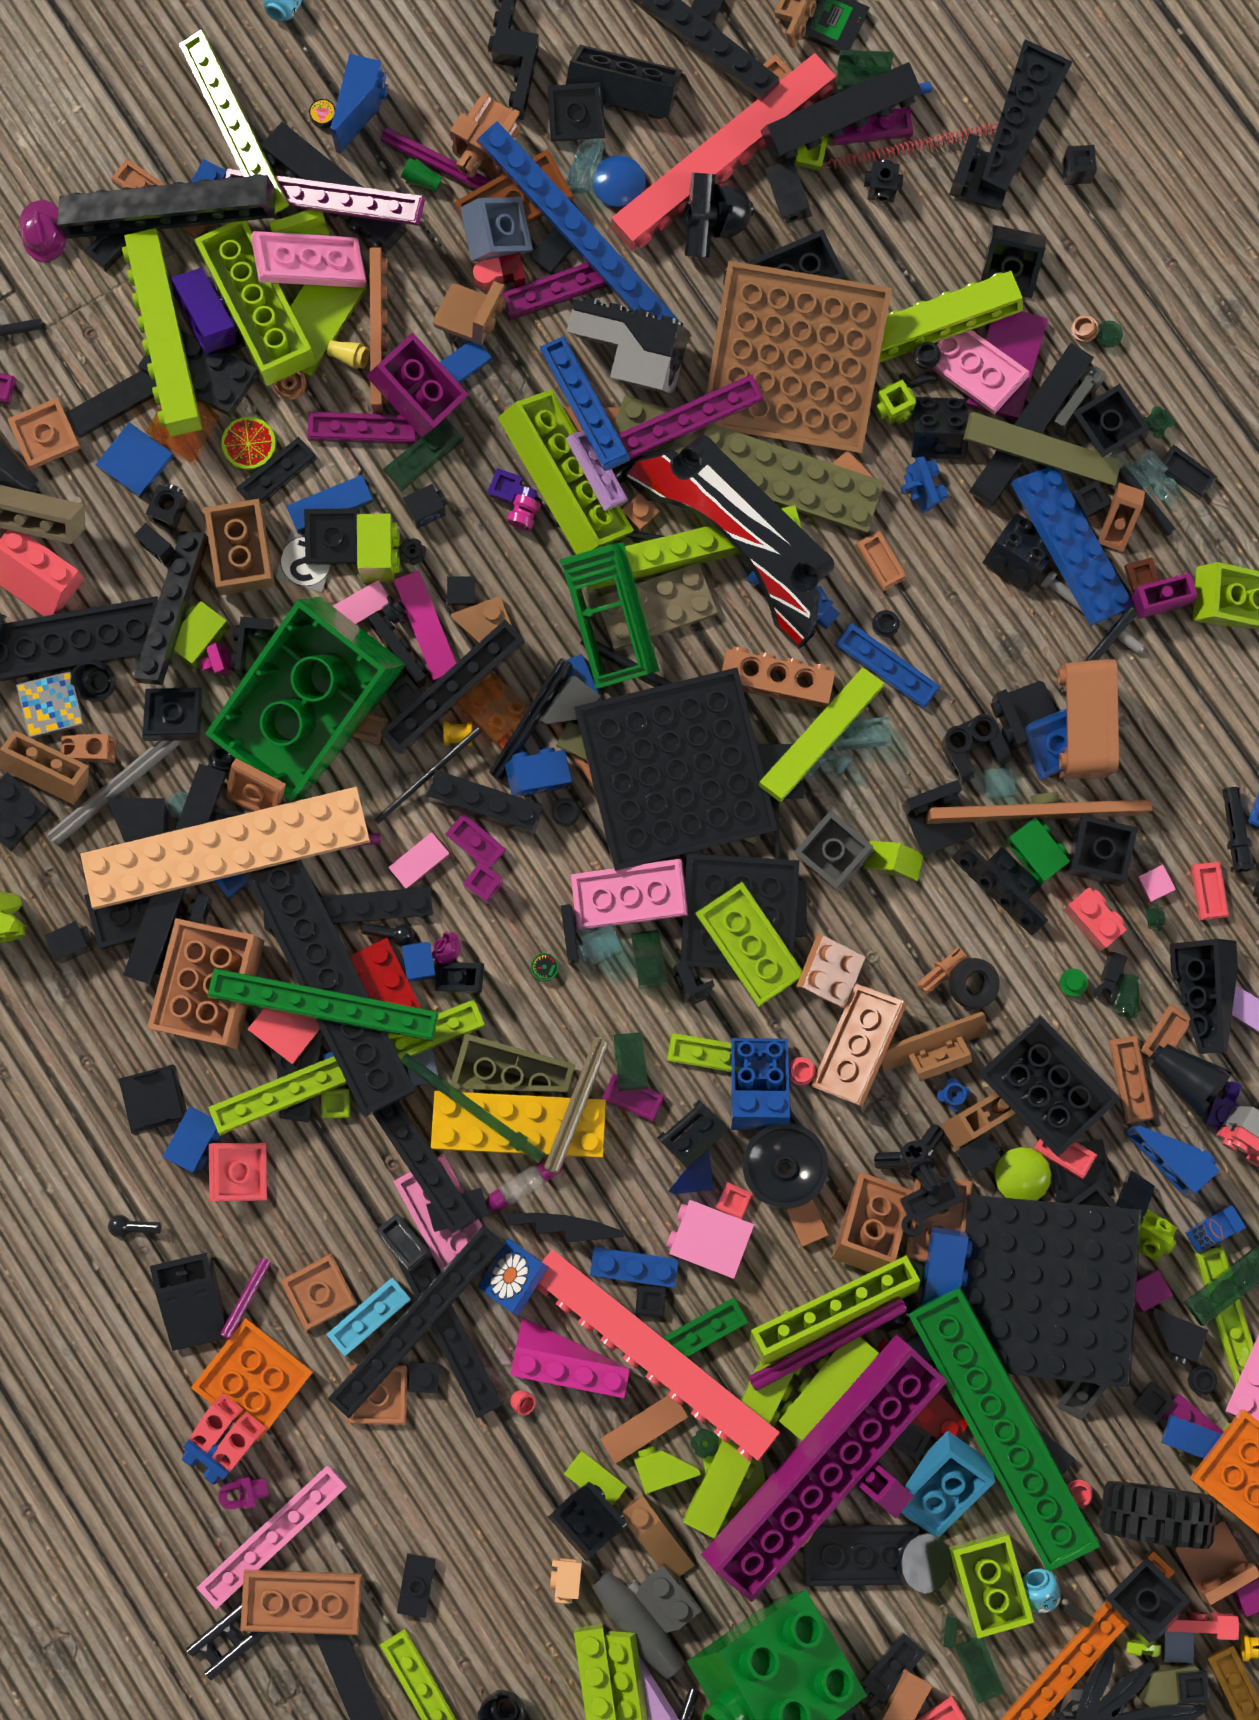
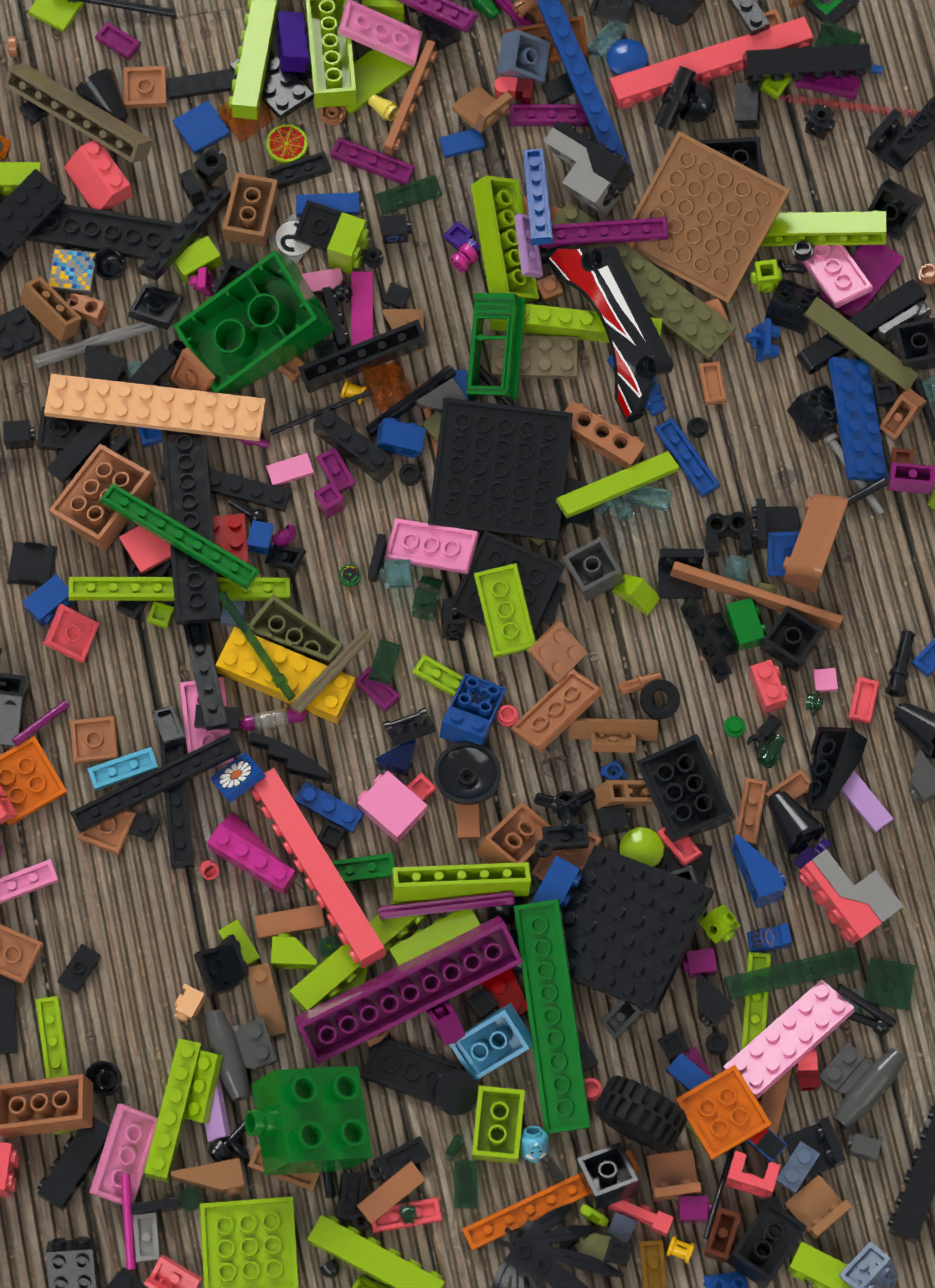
camera: 25 degrees right, 10 degrees down
magenta brick [366,332,469,438] -> none
black tile [1116,1170,1155,1219] -> none

